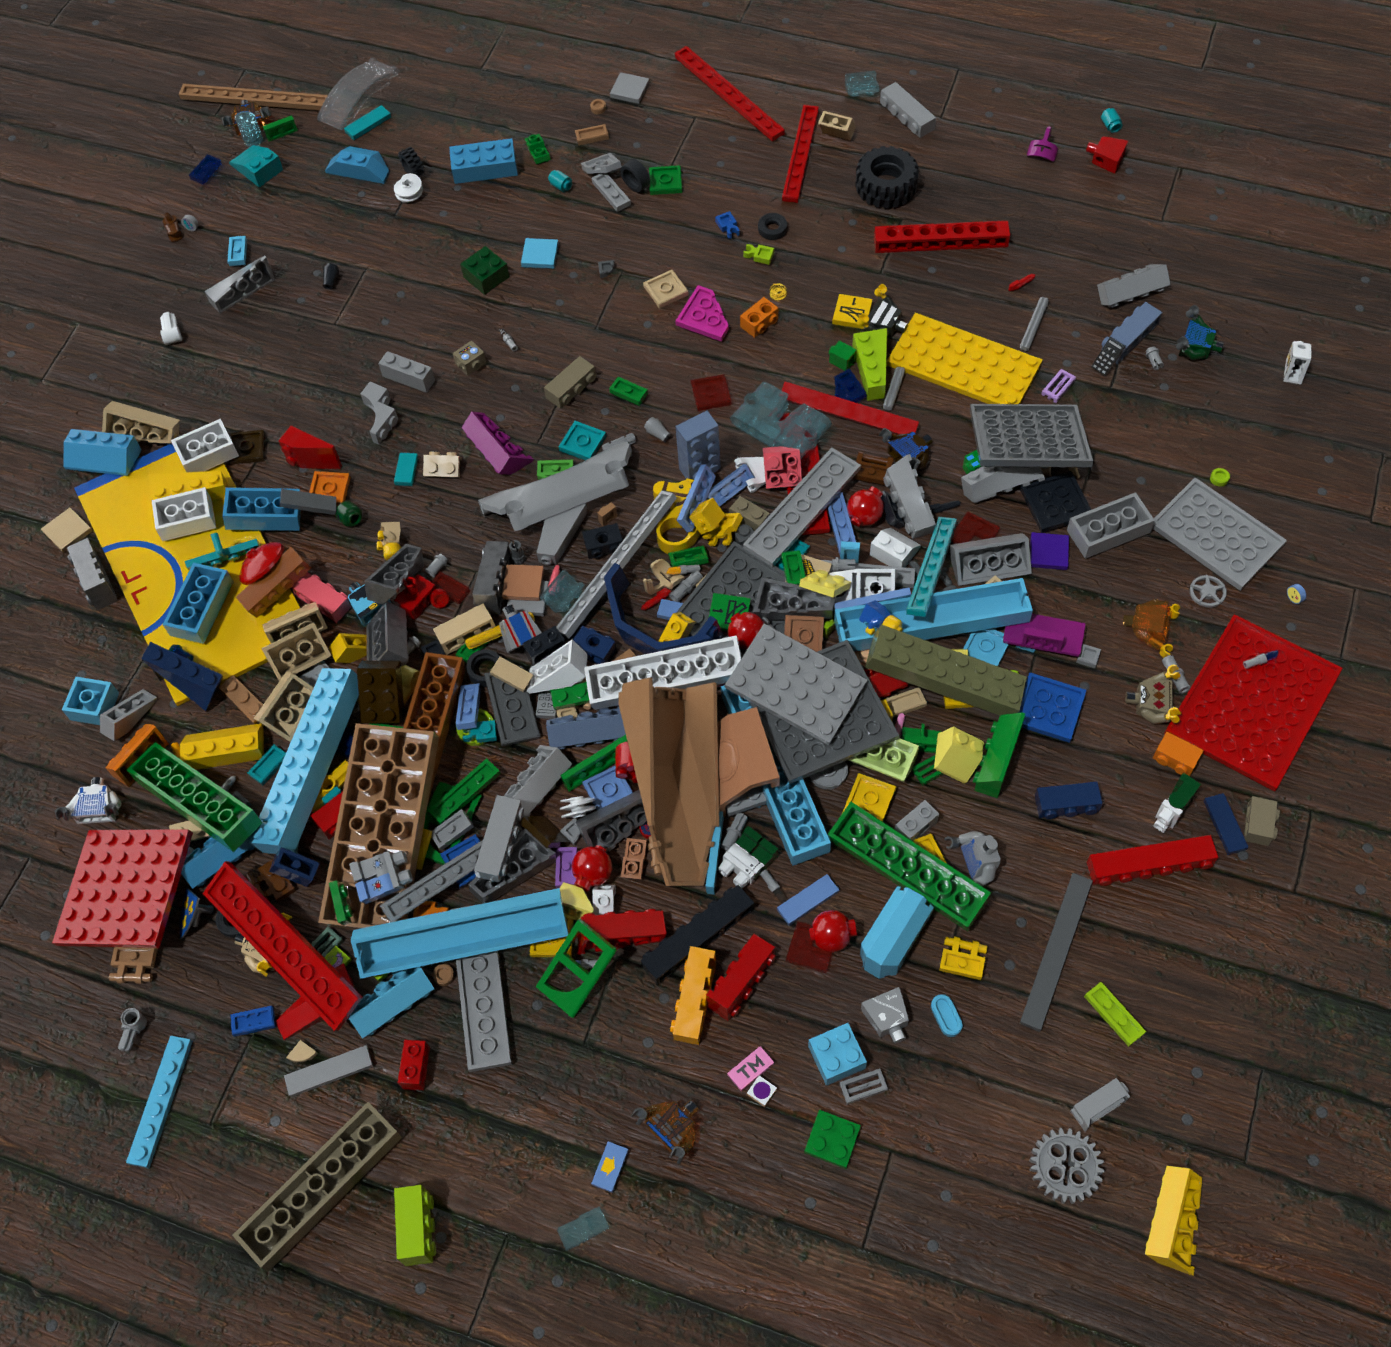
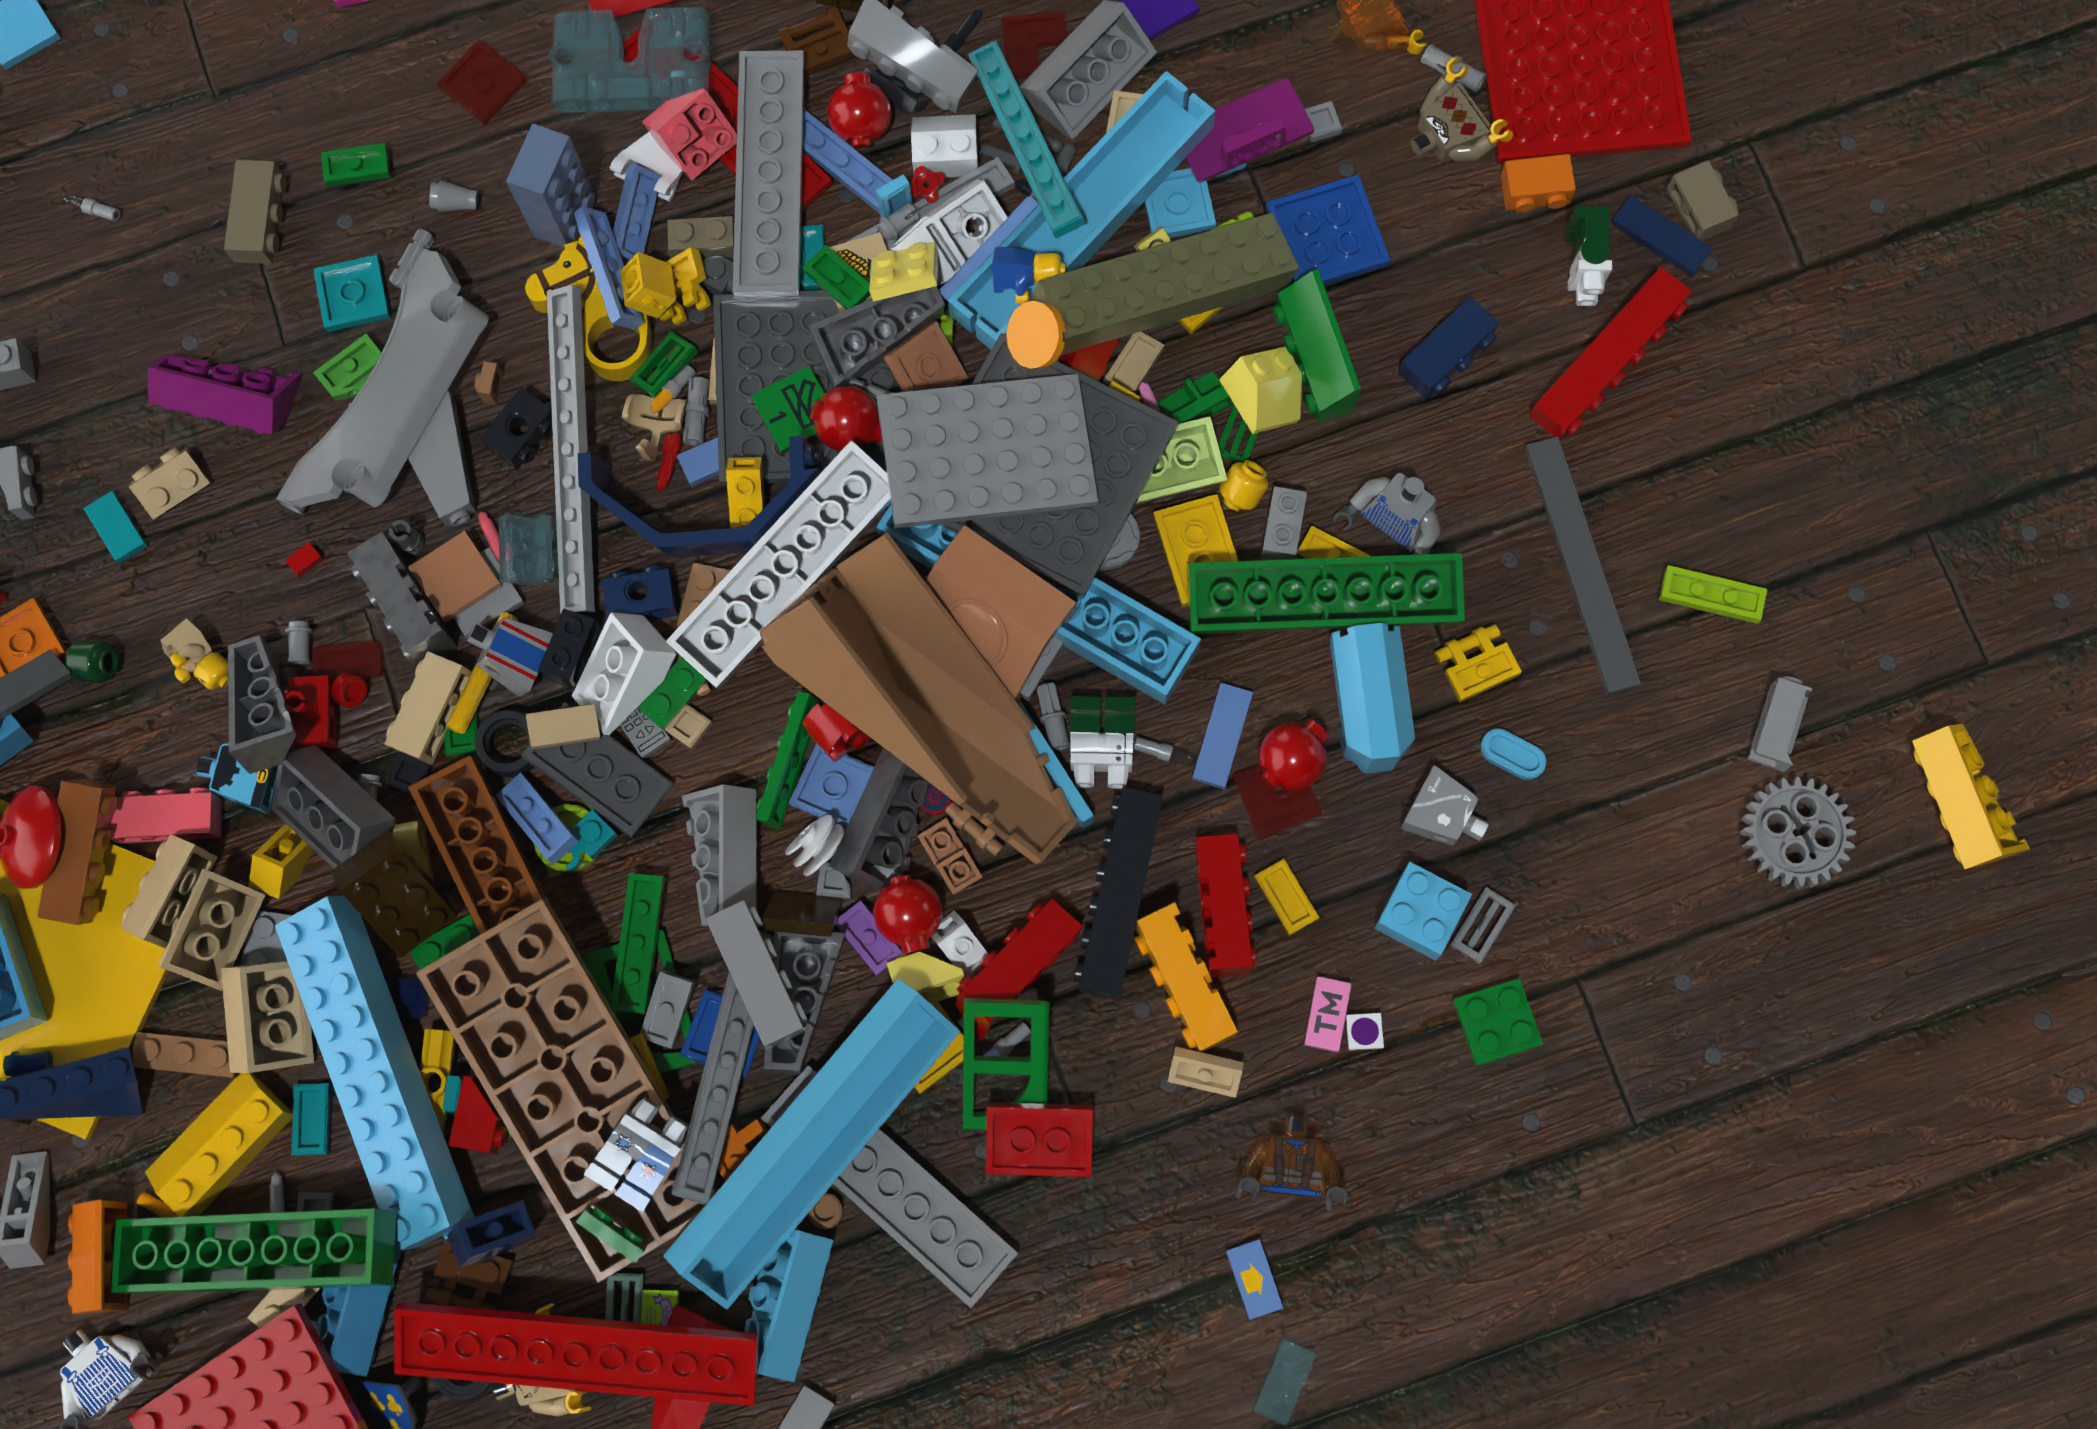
camera: 40 degrees left, 15 degrees up
red brick [397,1040,430,1090] -> none
dark tan head [453,340,486,376] -> none
sand blue wedge [546,705,626,749] -> none
none -> red piece [285,542,324,578]
none -> red plate [910,166,945,203]
none -> red plate [986,1102,1093,1177]
none -> light orange tile [1006,301,1066,369]
none -> tan plate [1168,1047,1244,1098]
none -> yellow head [1219,460,1269,511]
none -> yellow tile [1254,859,1319,936]

